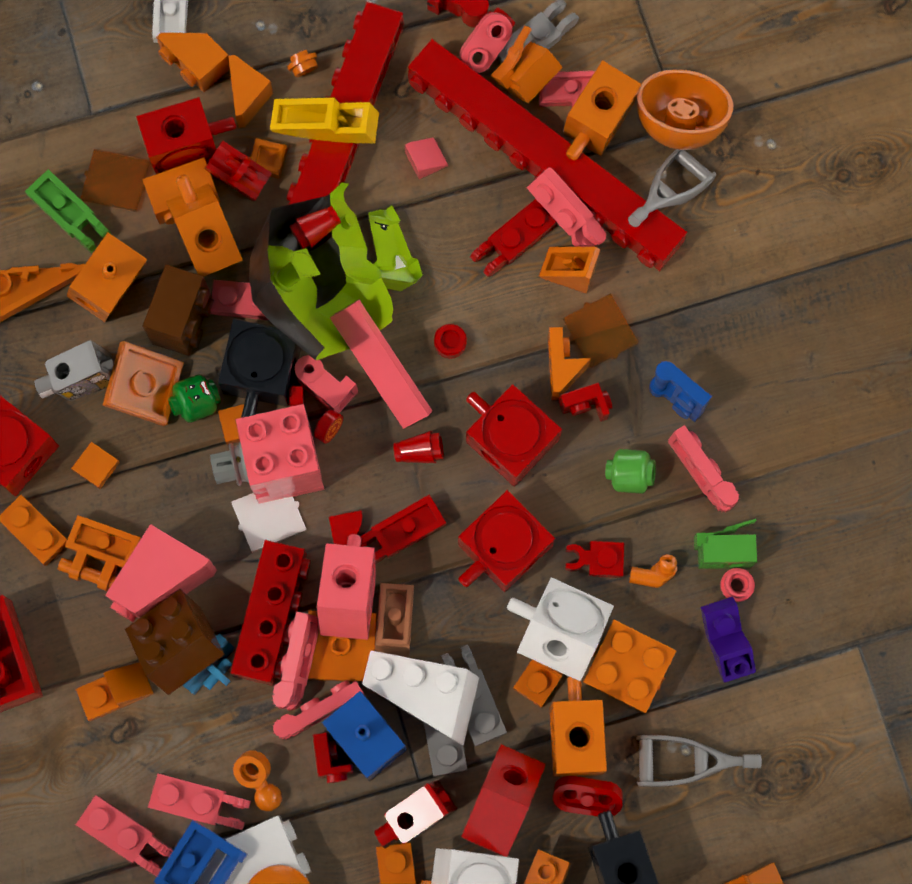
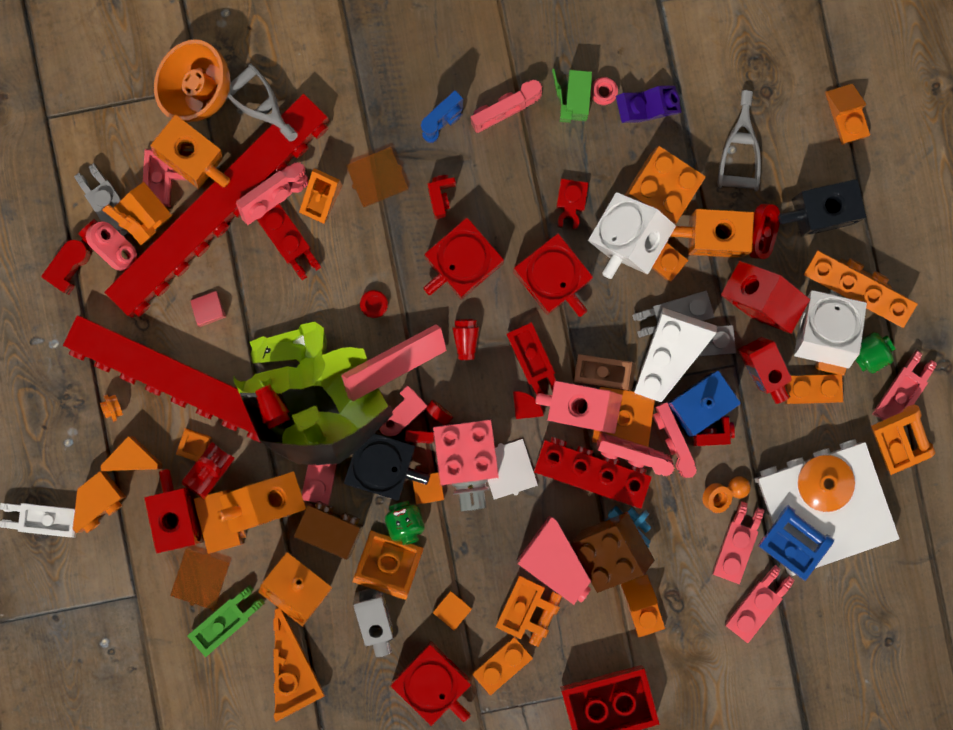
camera: 85 degrees left, 10 degrees up
yellow slope [270,98,379,143] -> none
orange slope [548,327,591,400] -> none
bright green head [605,449,656,494] -> none
orange arm [629,554,678,588] -> none

